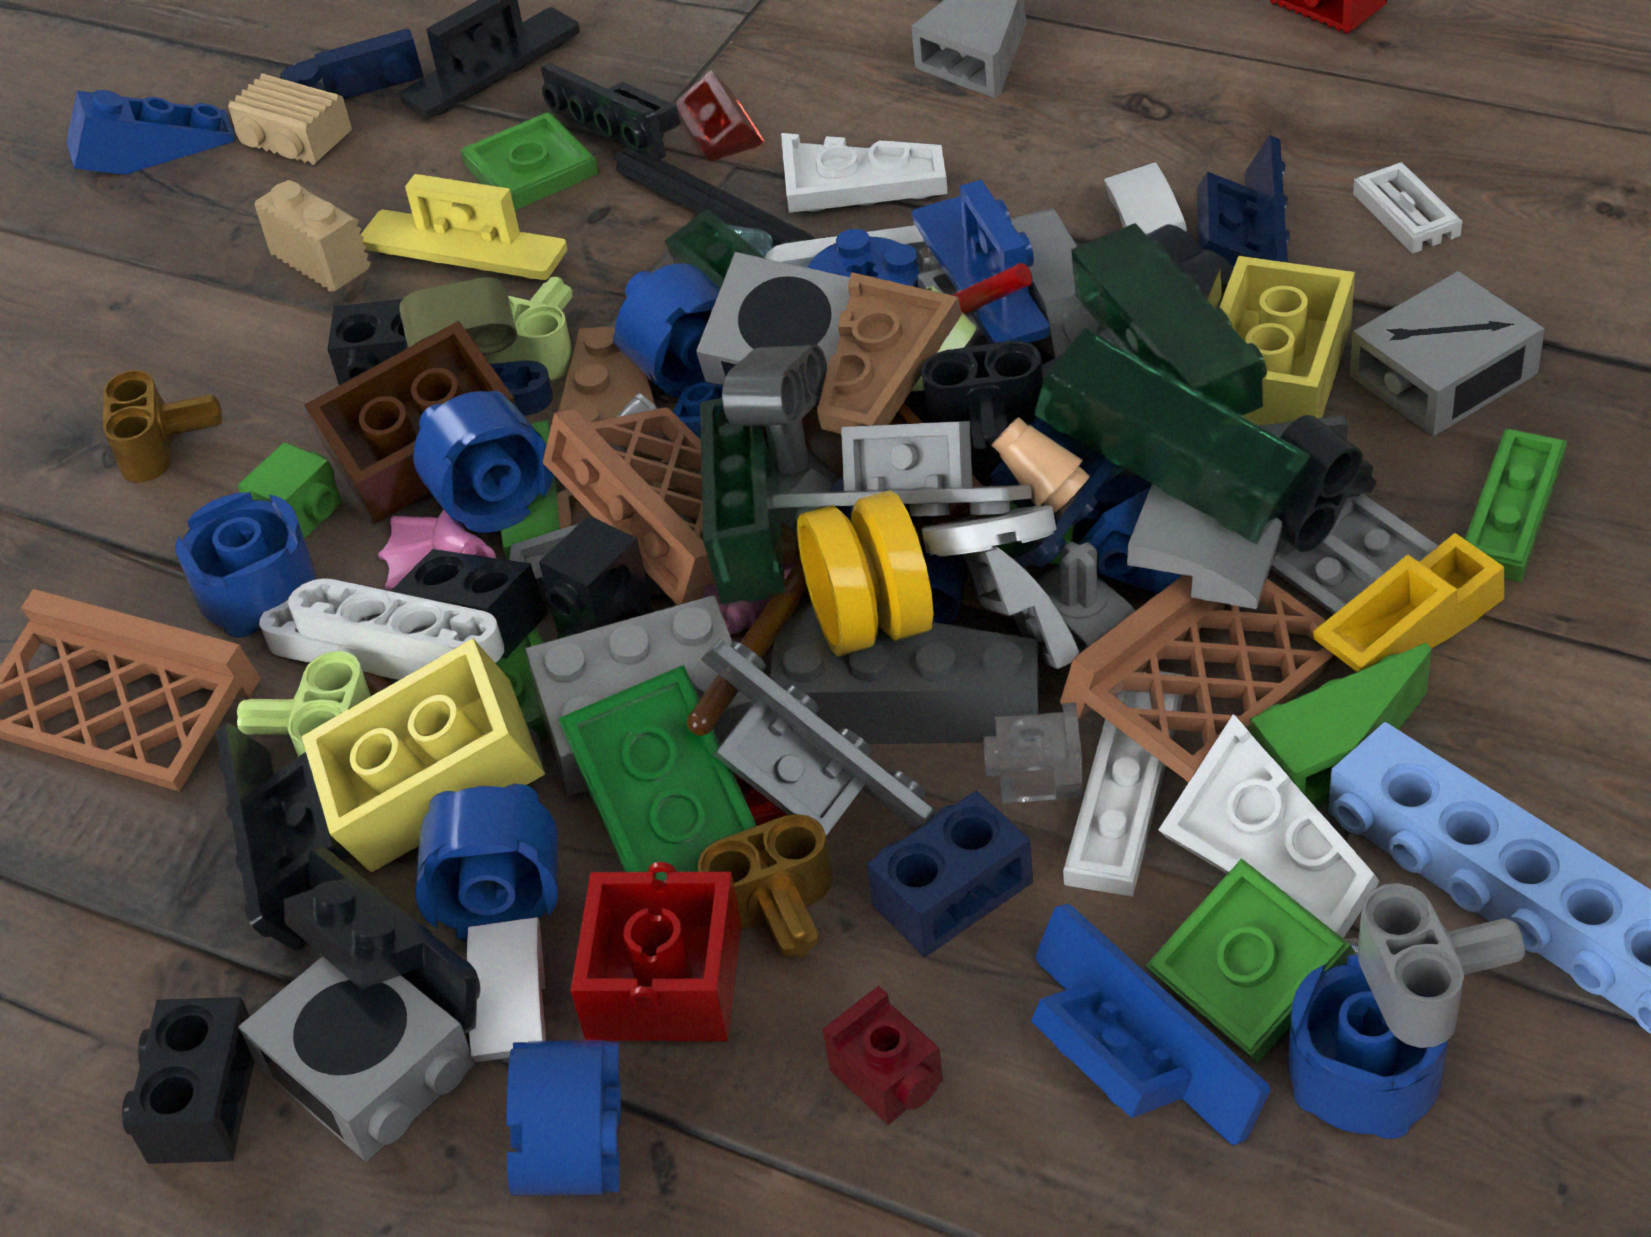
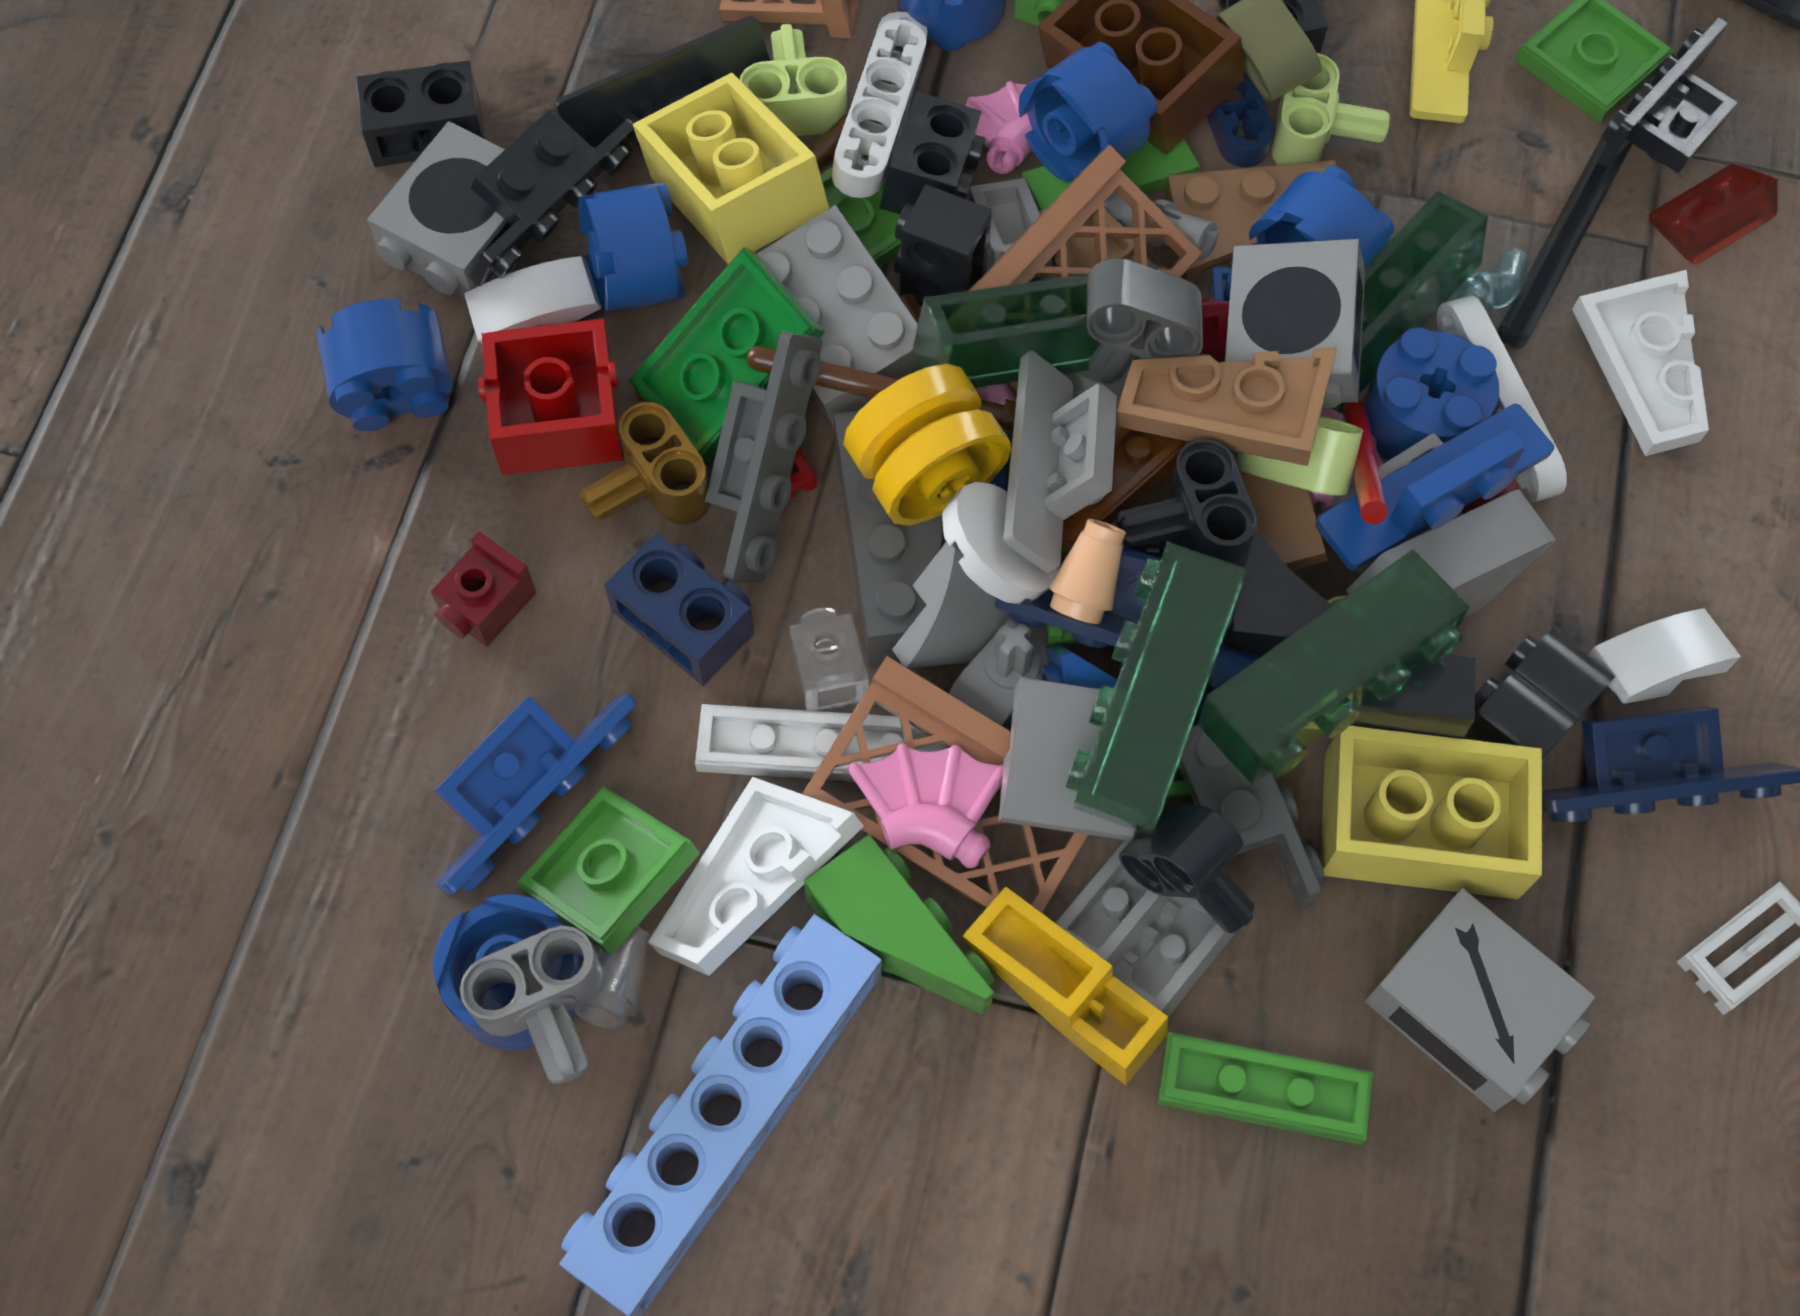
camera: 70 degrees right, 20 degrees up
none -> bright pink arm [848,743,1003,868]

